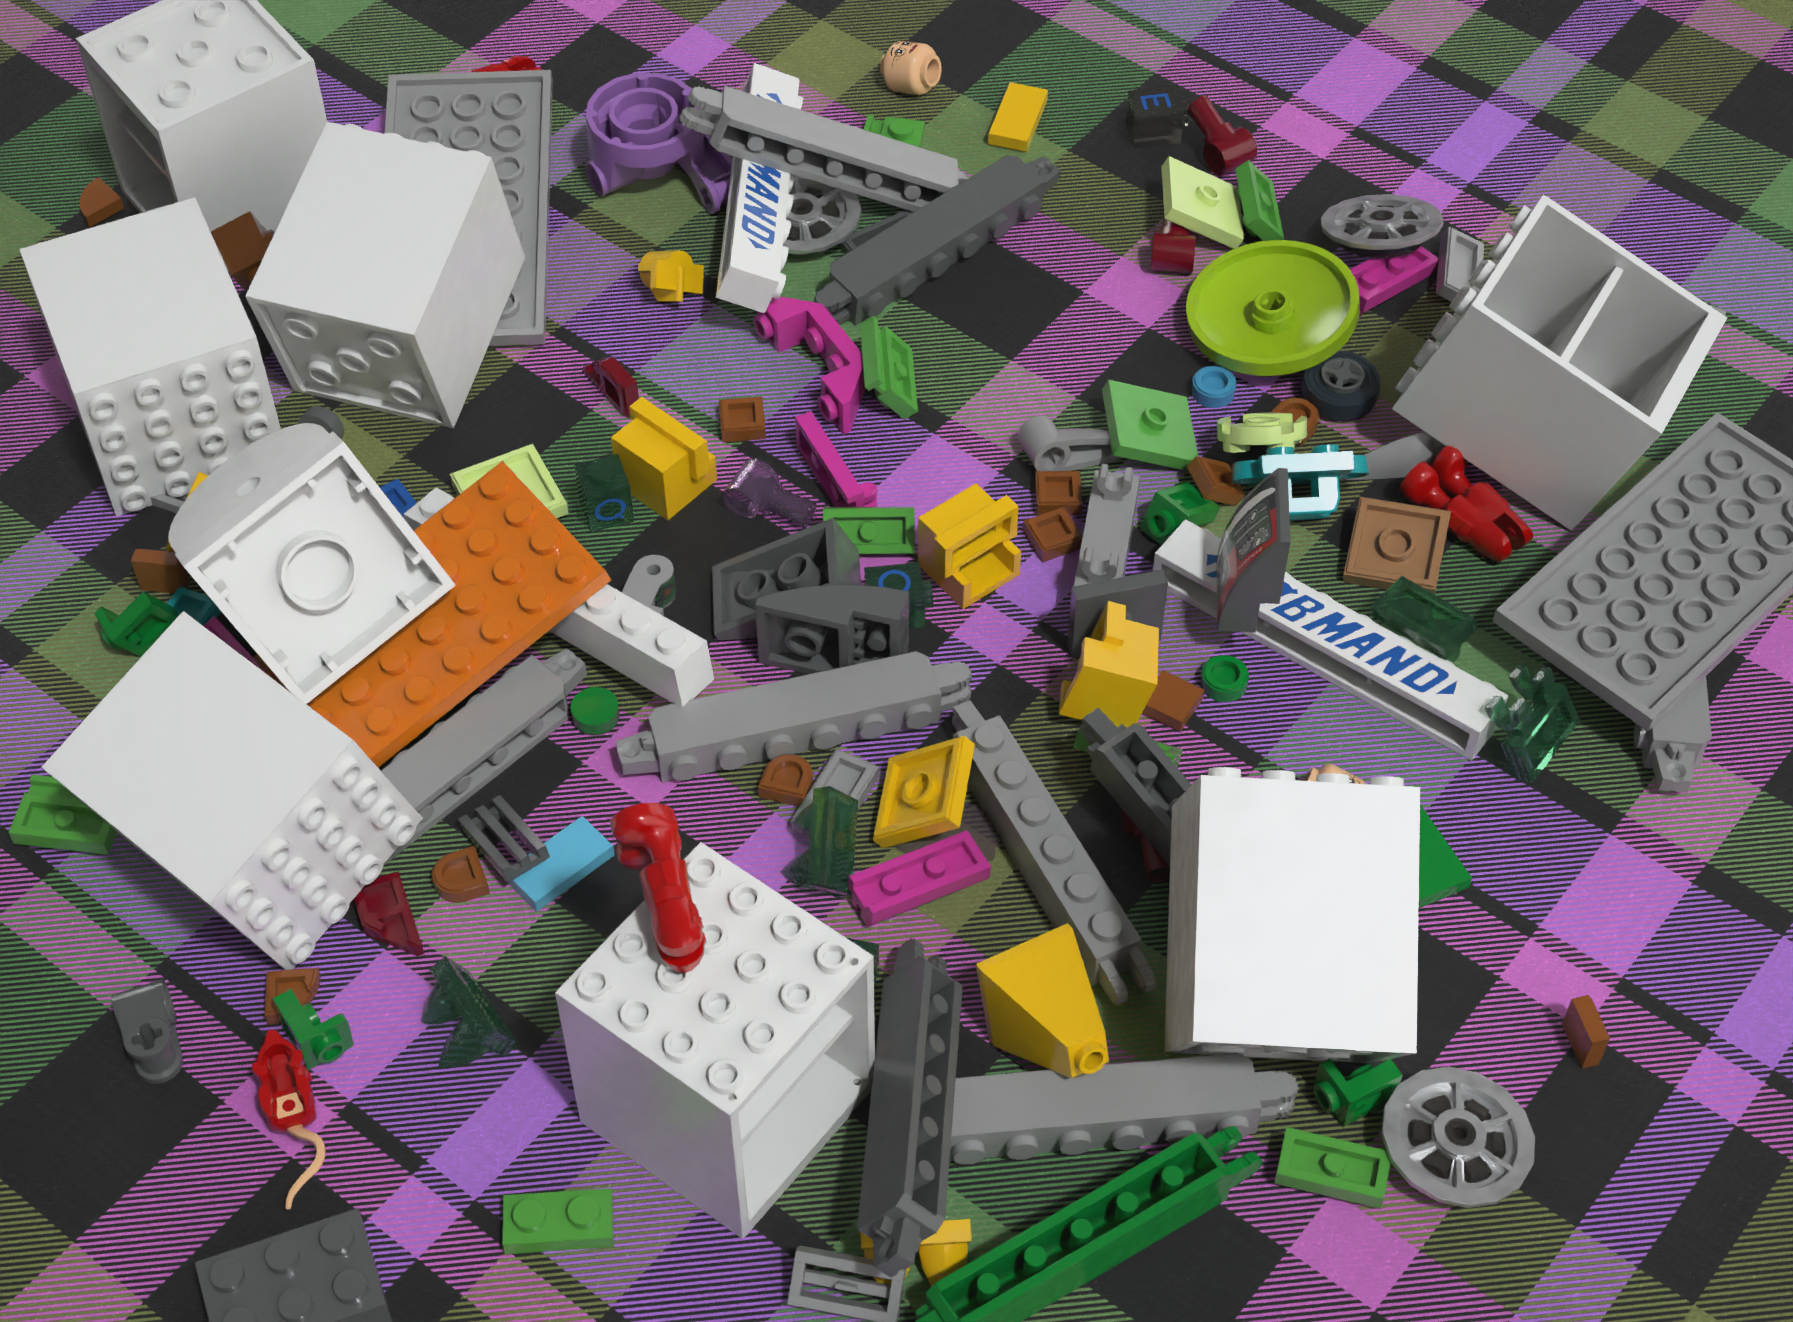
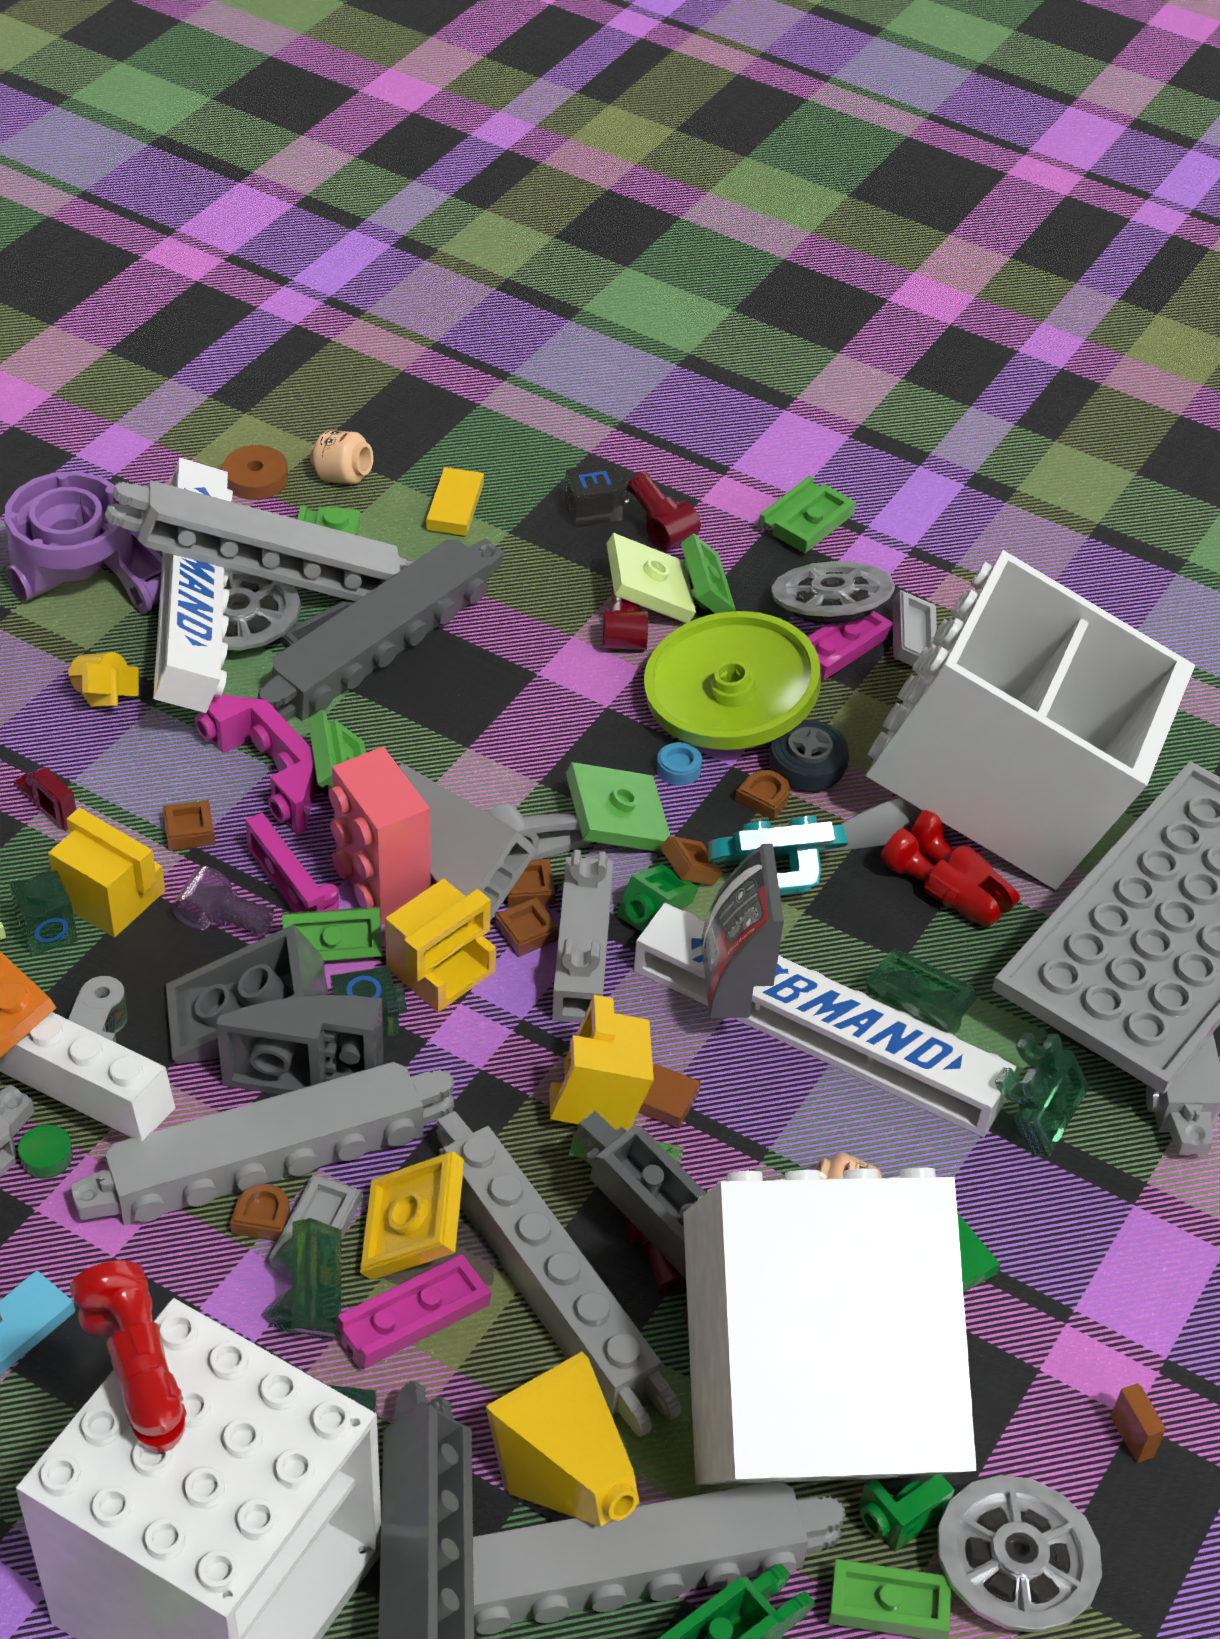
camera: 10 degrees left, 5 degrees down
dark grey plate [1067,570,1168,658] -> none
green tile [1200,655,1249,702] -> none
yellowish green plate [1217,412,1307,453] -> none
medium nougat plate [1343,497,1451,597] -> none
none -> dark orange piece [222,445,288,500]
none -> coral brick [329,746,431,925]
none -> light grey slope [399,763,539,920]
none -> bright green plate [758,476,856,553]

